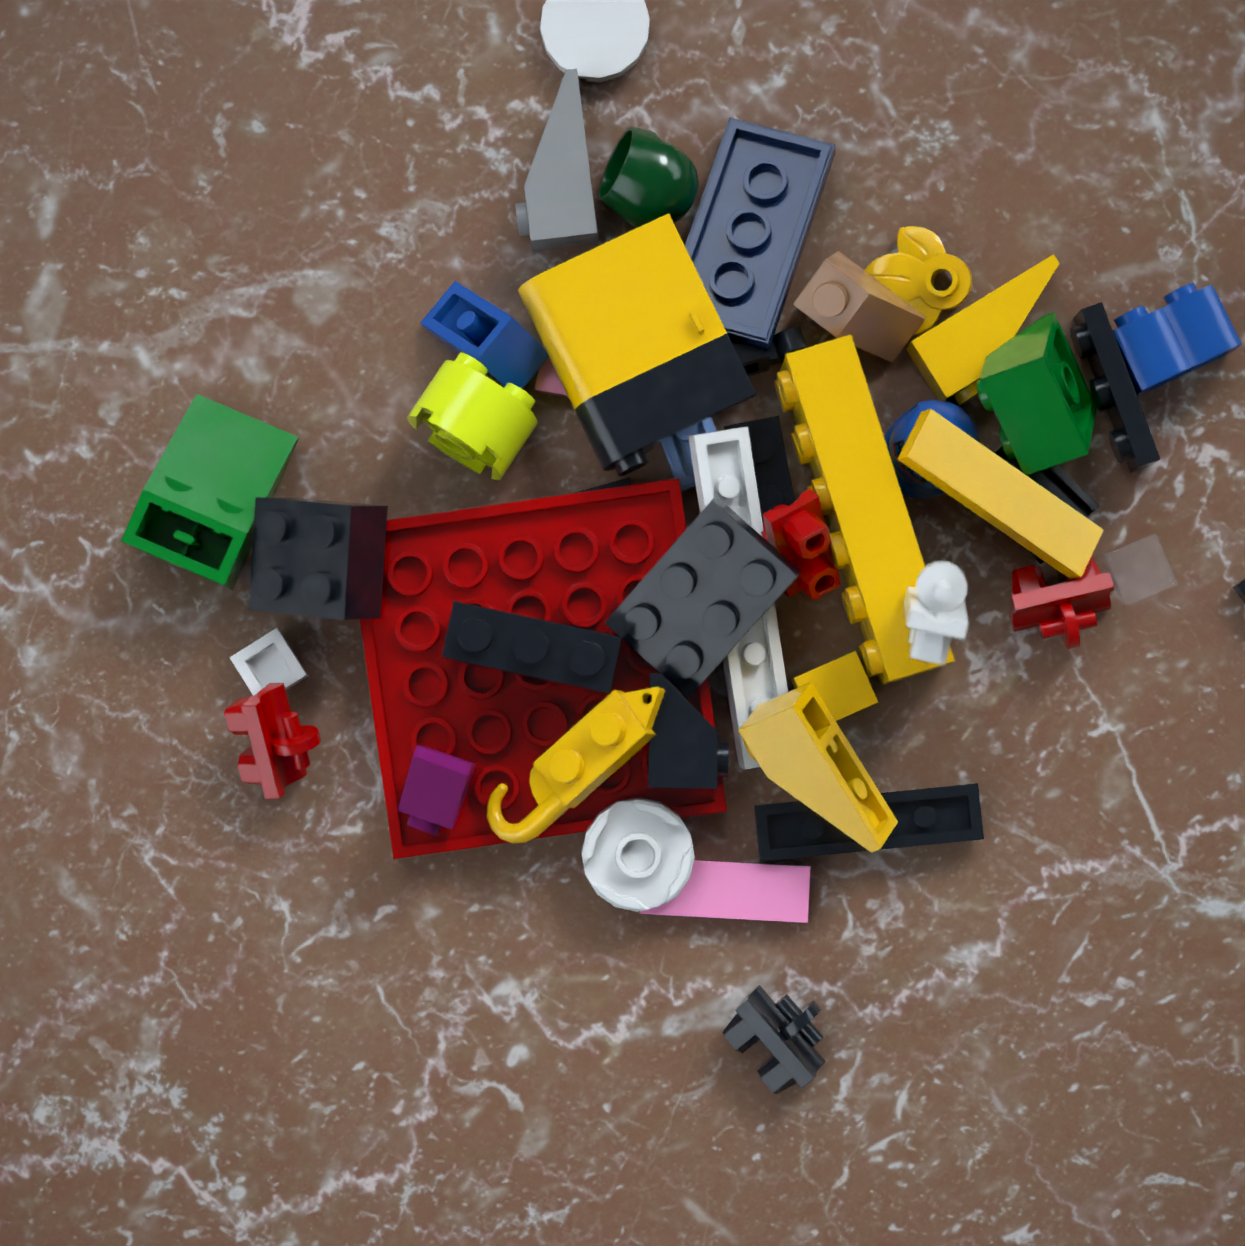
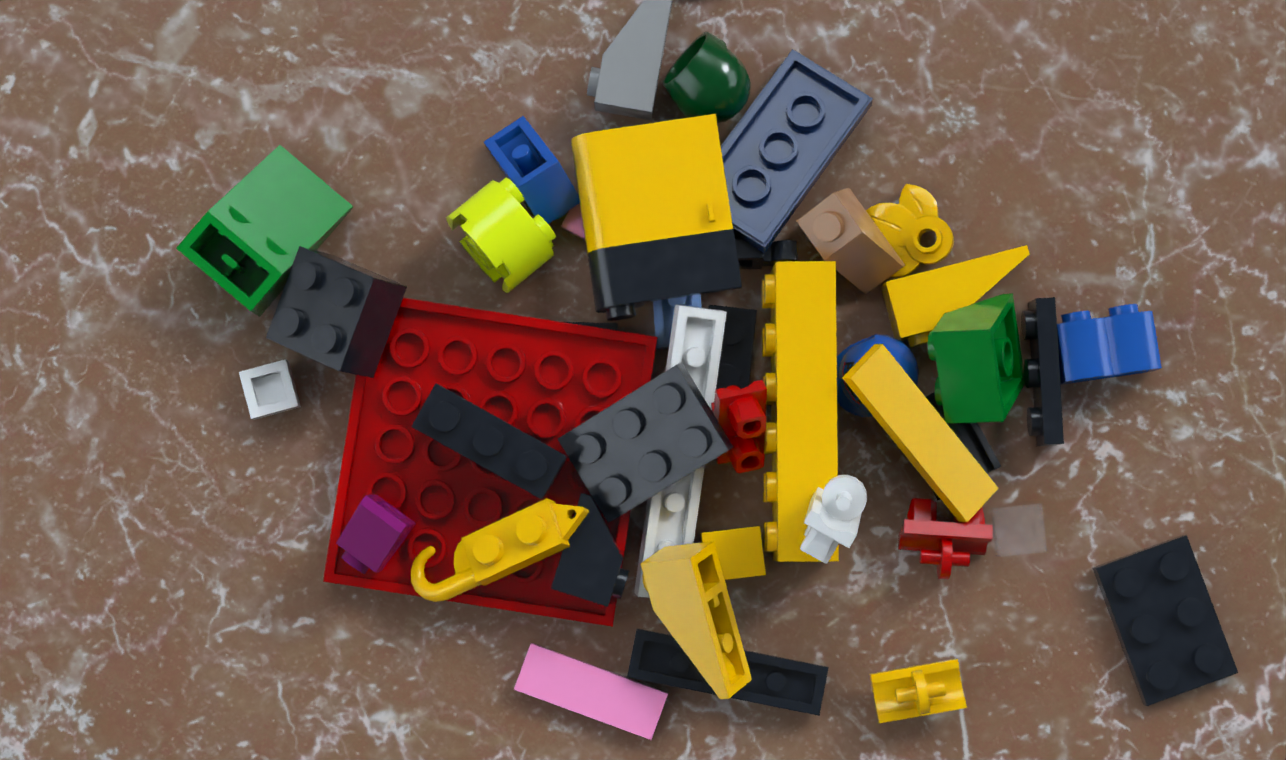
camera: 15 degrees right, 0 degrees up
red hips [224,683,321,799] -> none
white tile [582,797,695,912] -> none
none -> yellow hips [869,658,967,723]

